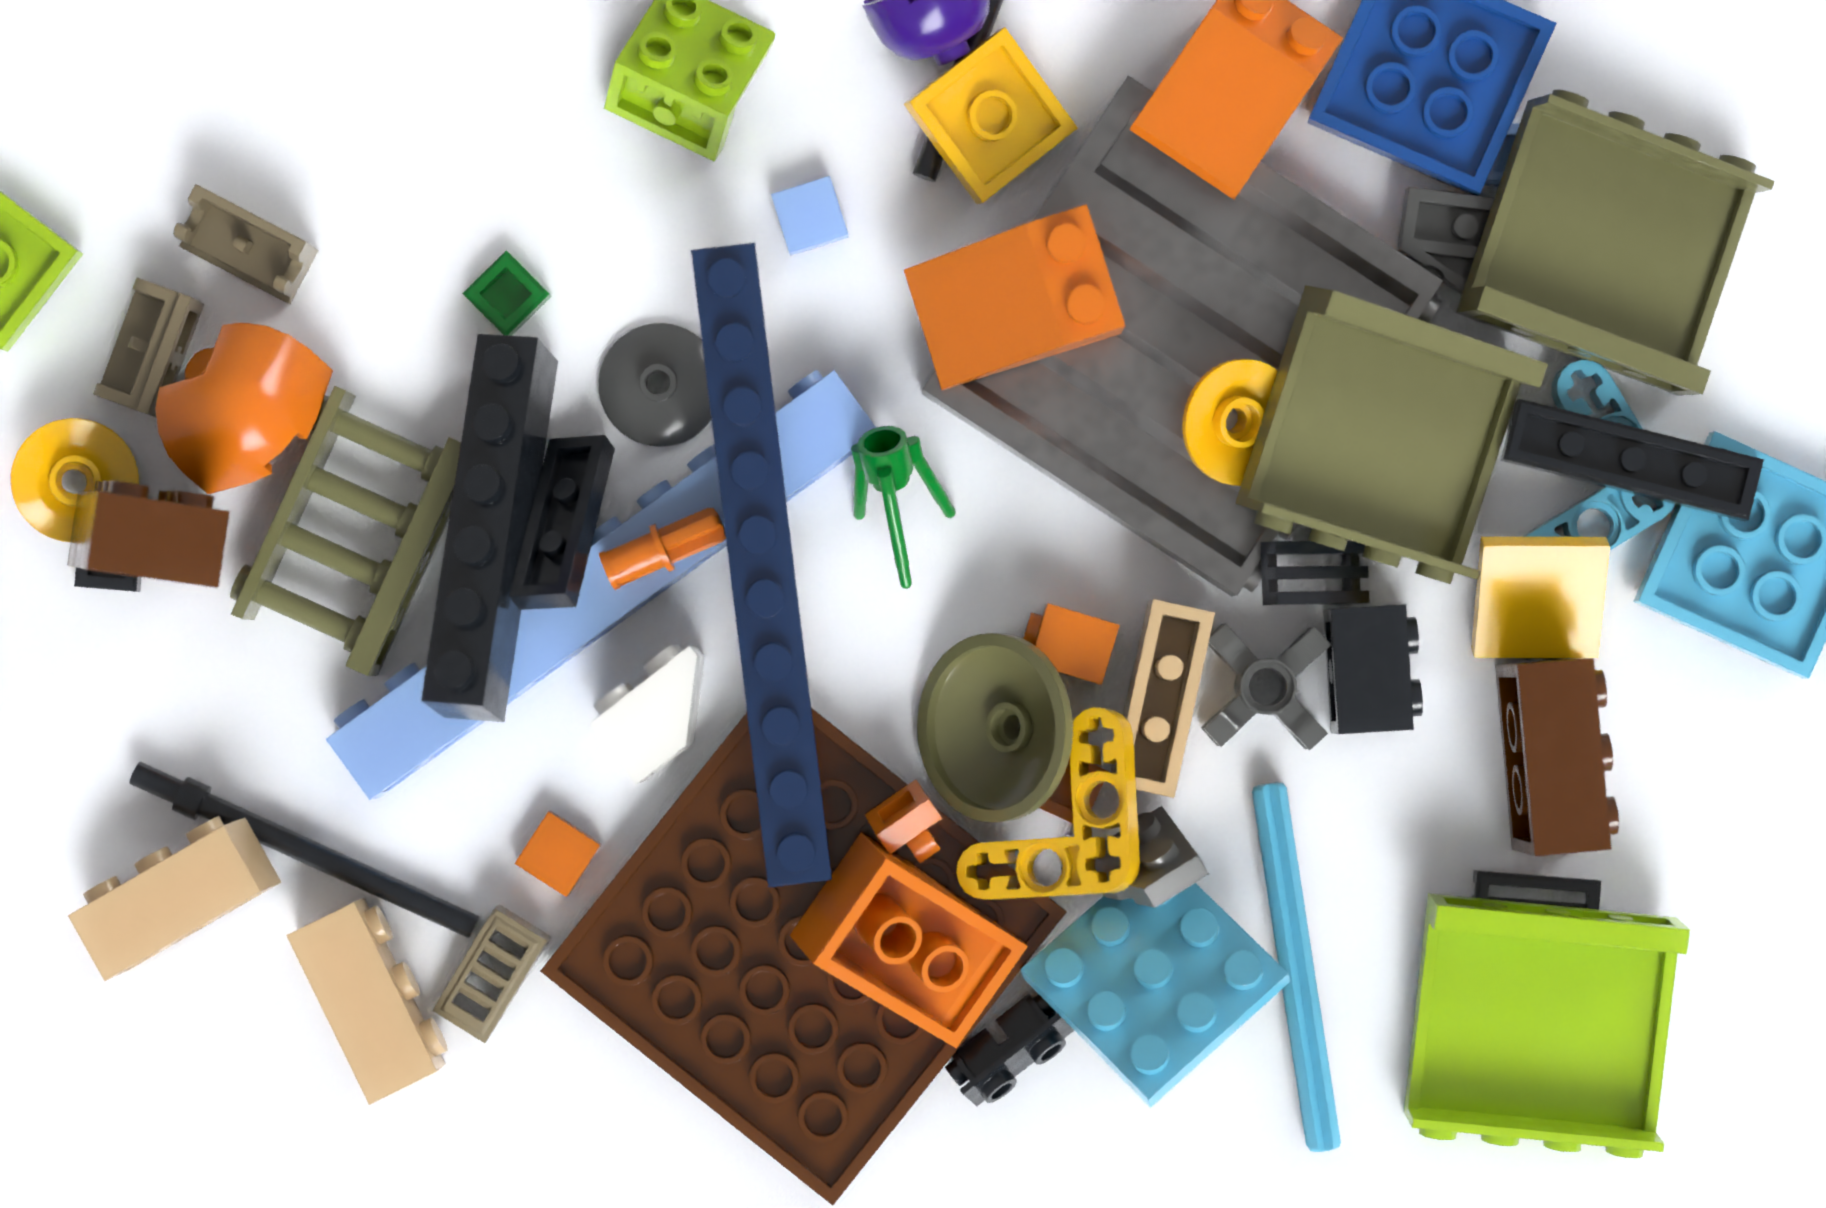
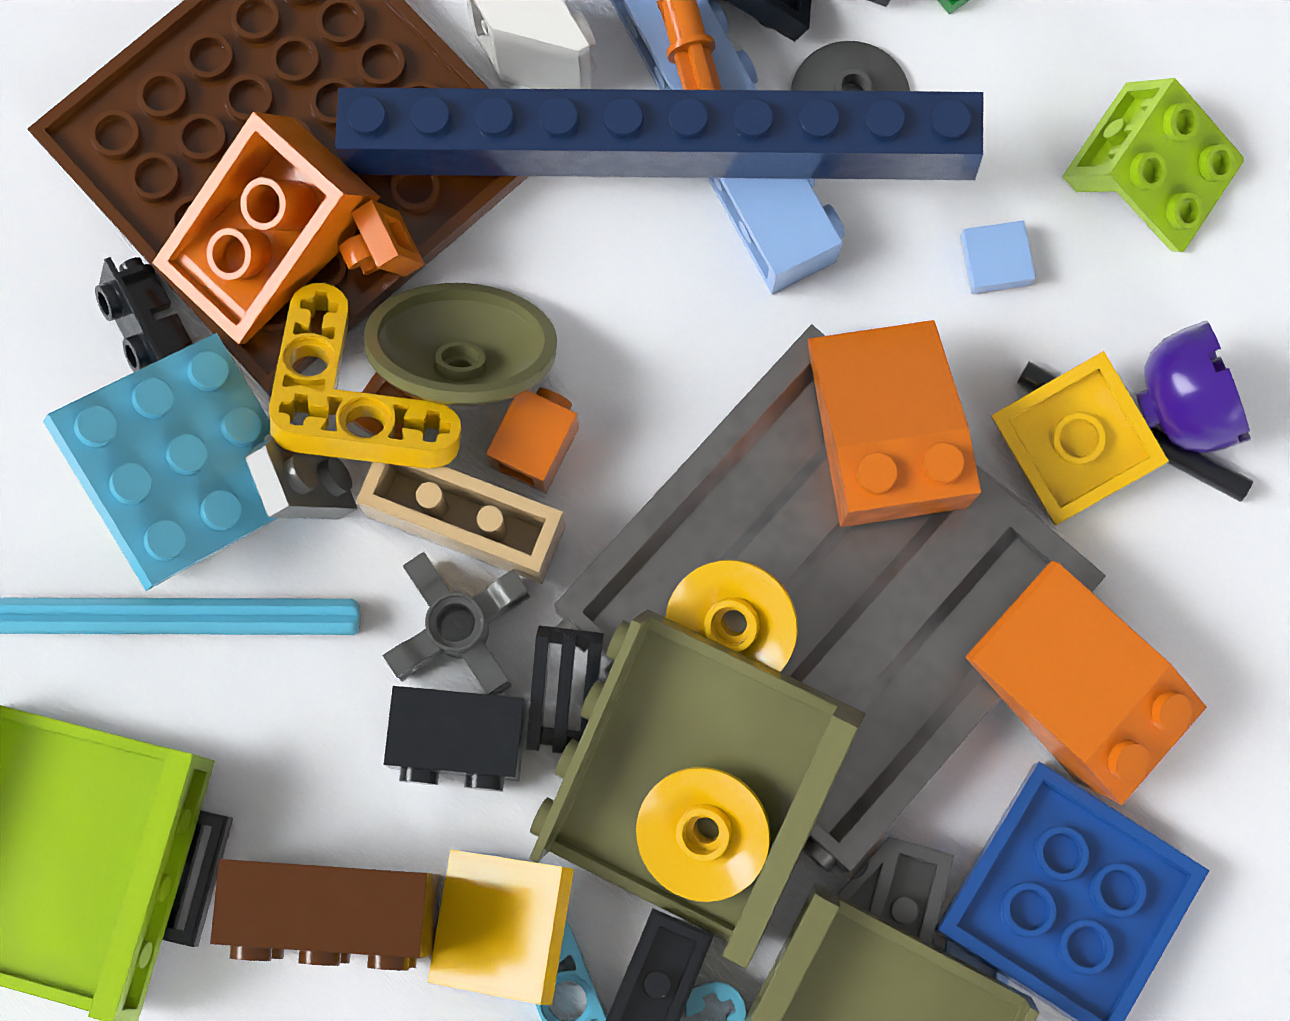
camera: 95 degrees right, 10 degrees down
green plant [851,426,956,589] -> none
none -> yellow dish [636,767,771,902]

